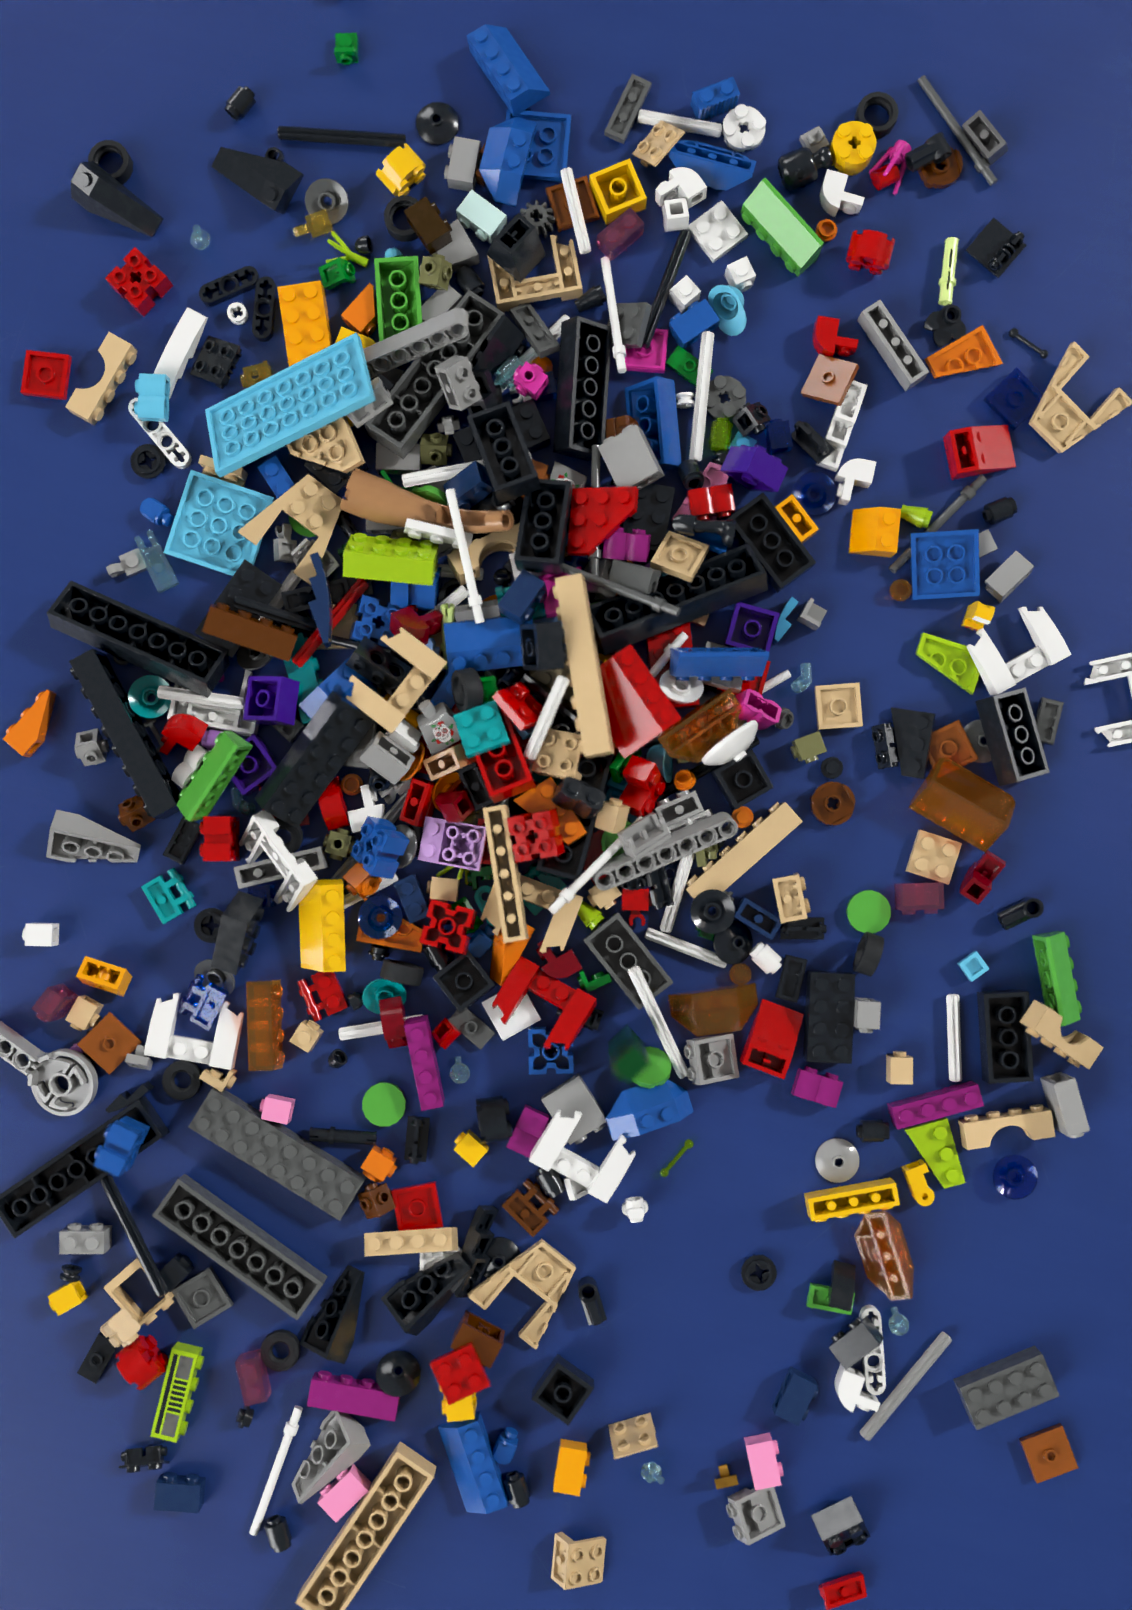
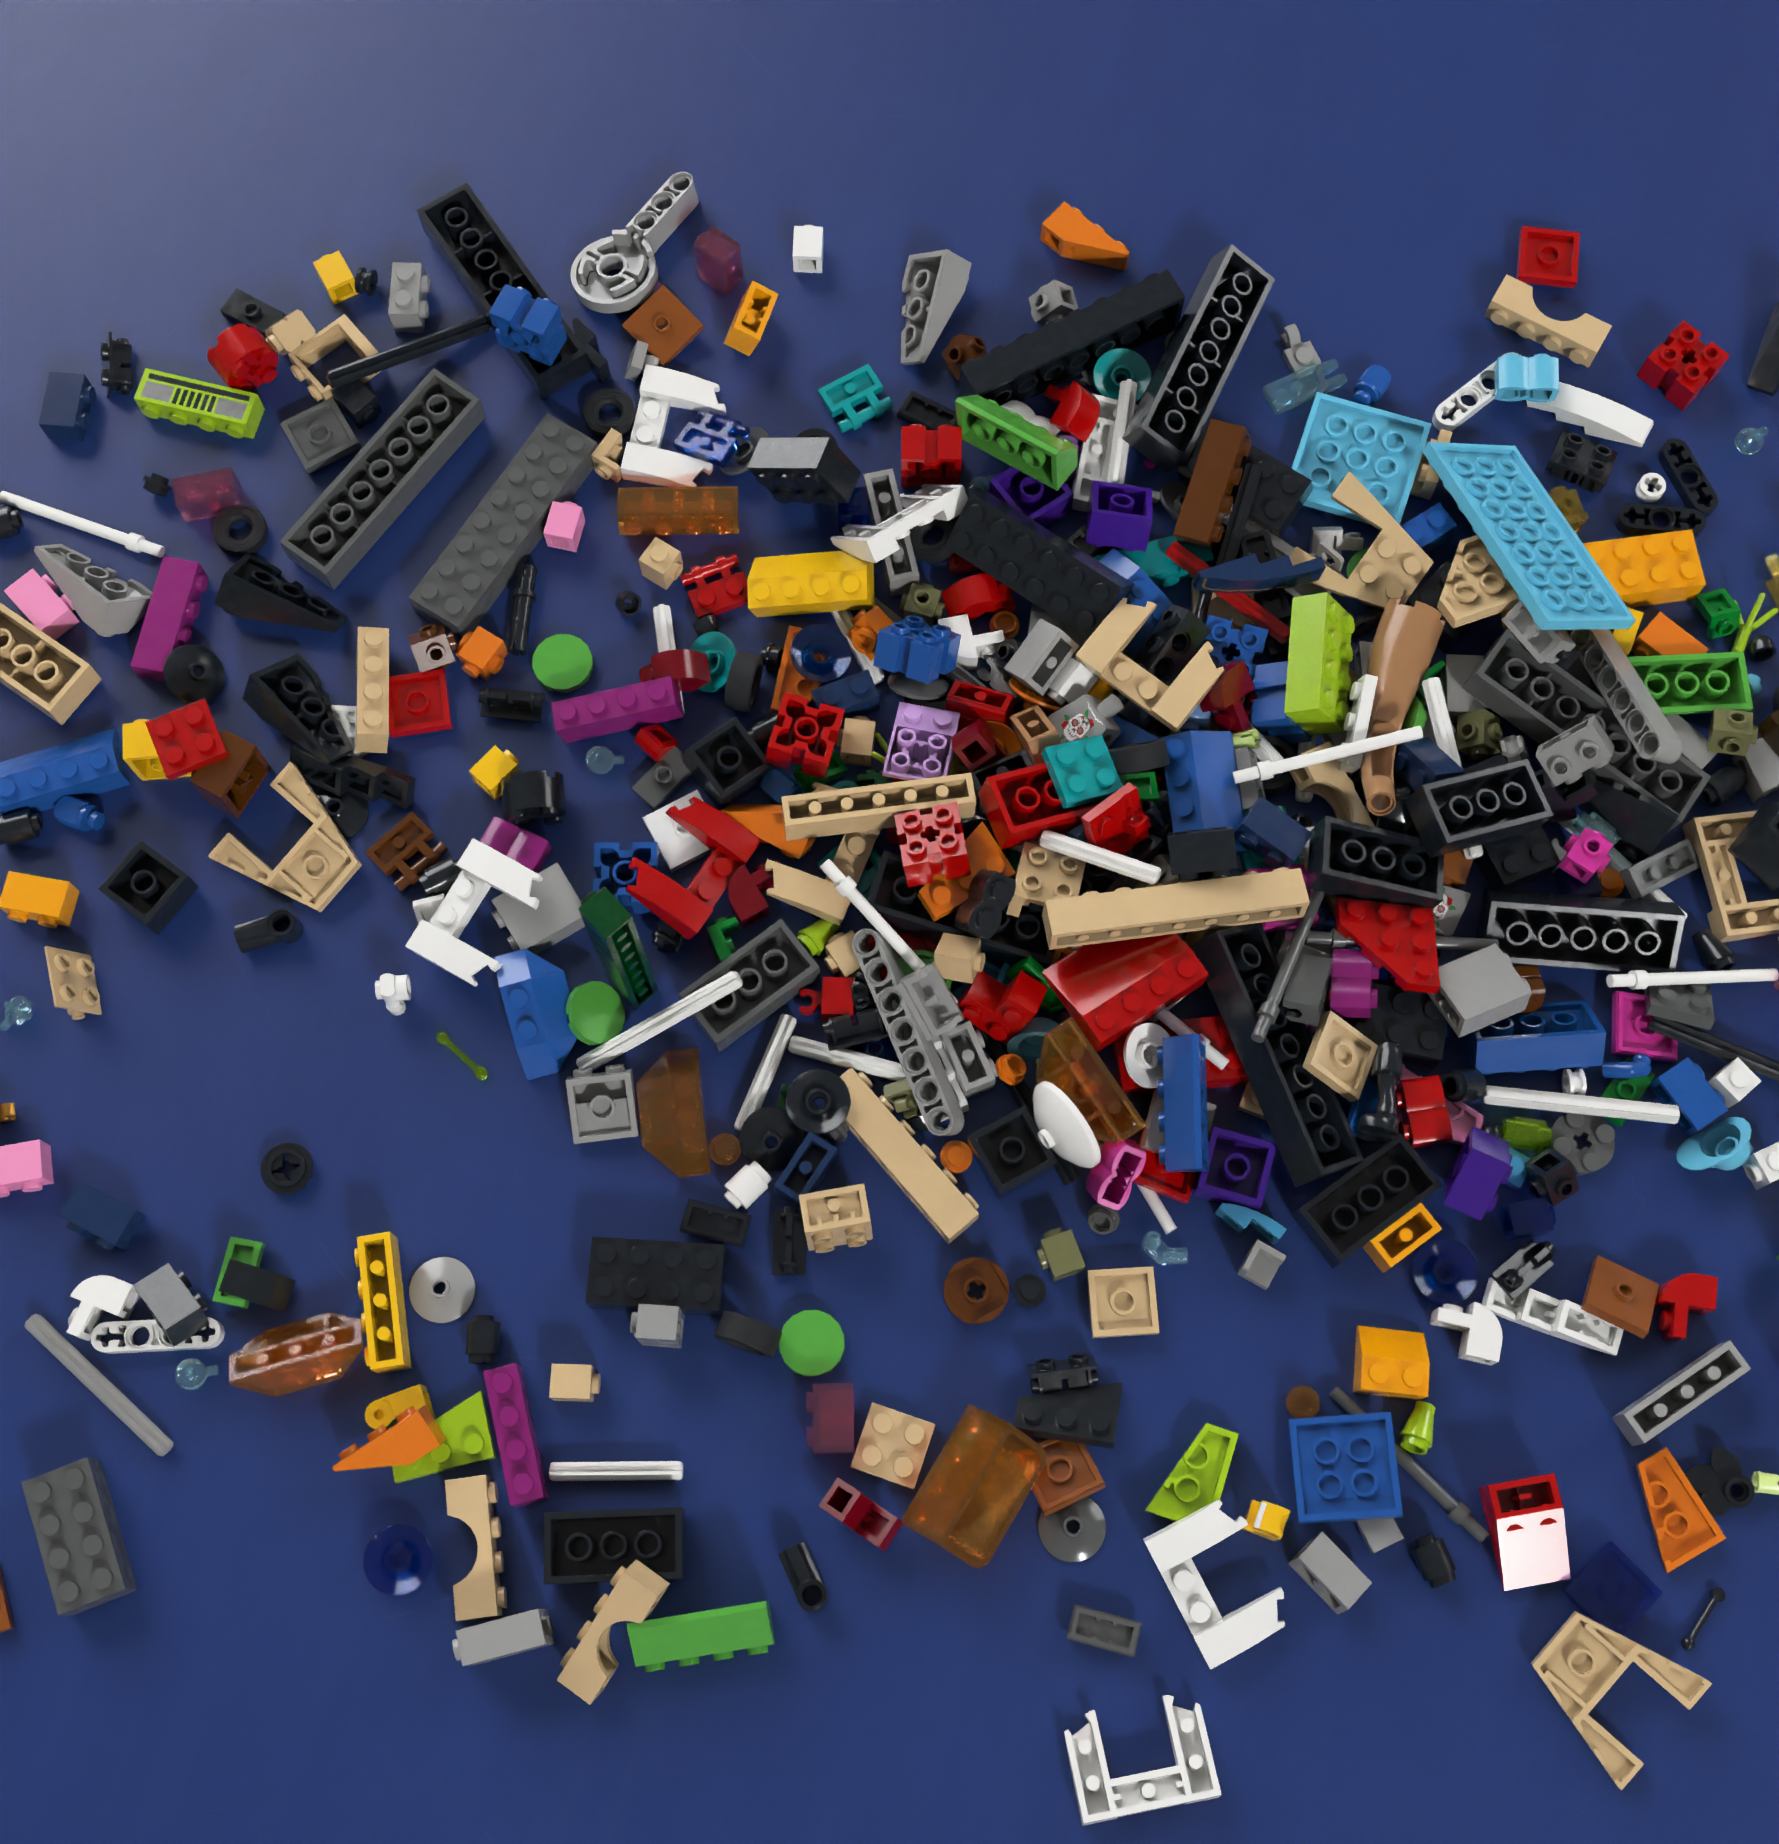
camera: 85 degrees right, 15 degrees down
tan brick [65,995,104,1031] -> none
black gear [131,444,166,479] -> none
red slope [740,998,804,1079] -> none
magenta brick [791,1066,843,1108] -> none
medium azure plate [957,951,989,982] -> none
black brick [975,687,1050,786] -> none
none -> orange slope [332,1405,447,1472]
none -> blue arm [1602,1054,1652,1078]

